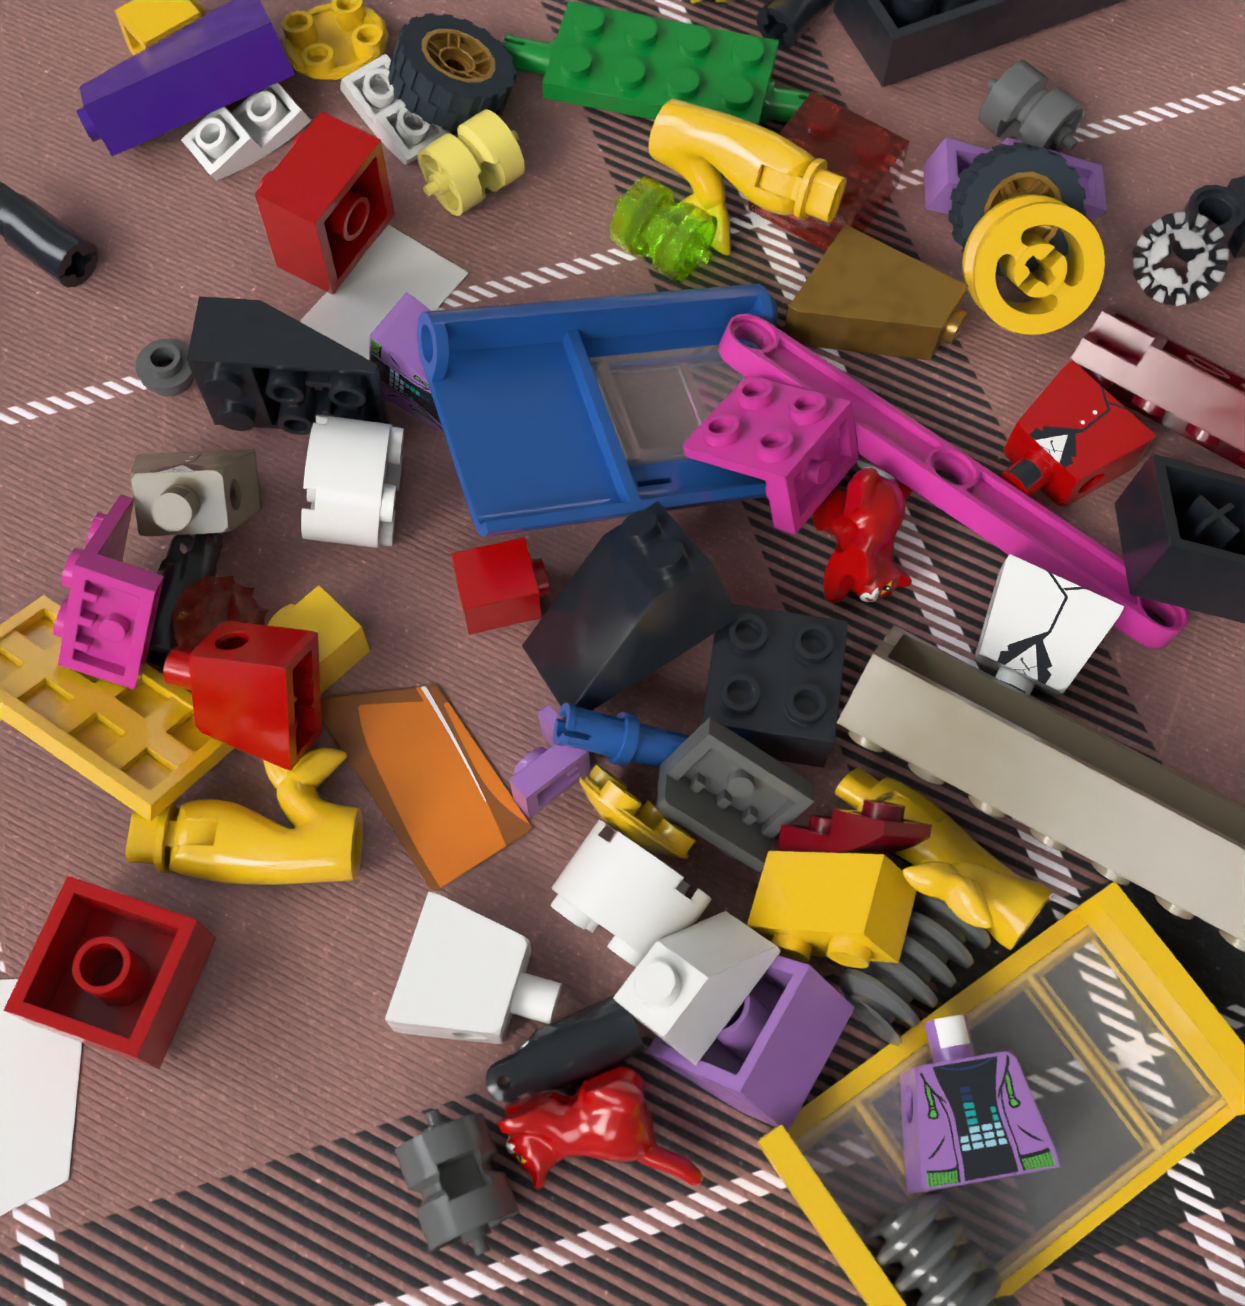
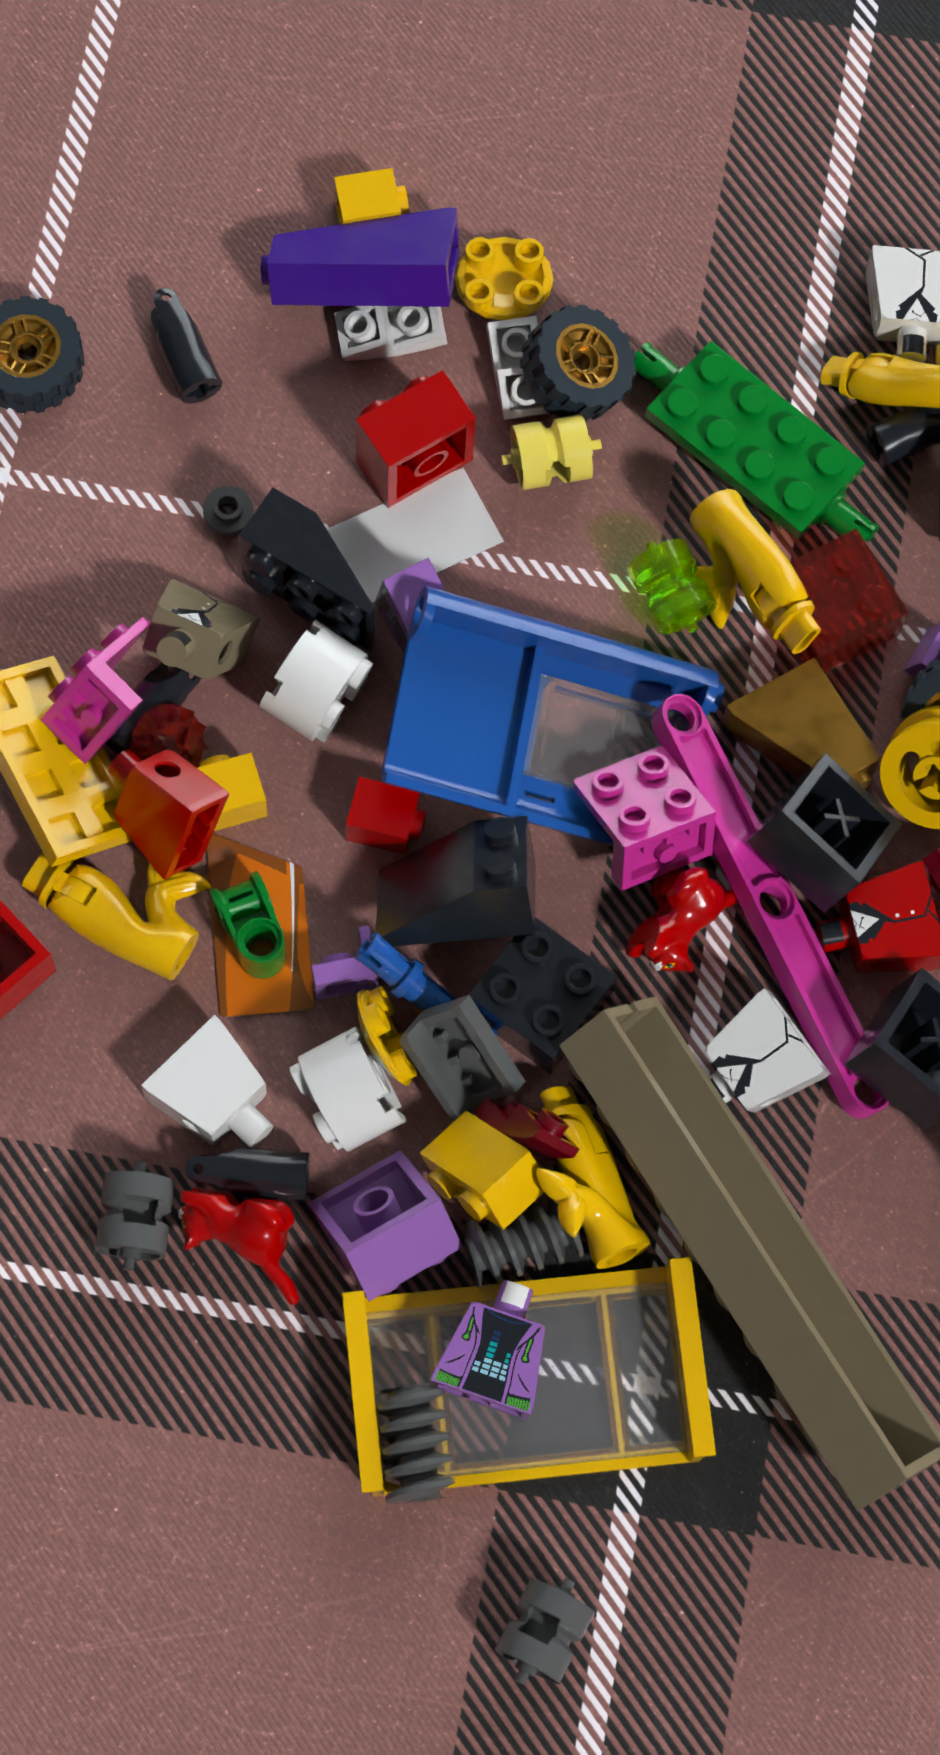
camera: 25 degrees right, 5 degrees up
white slope [613,911,781,1066] -> none
none -> green piece [208,871,286,979]
none -> black brick [747,753,902,913]

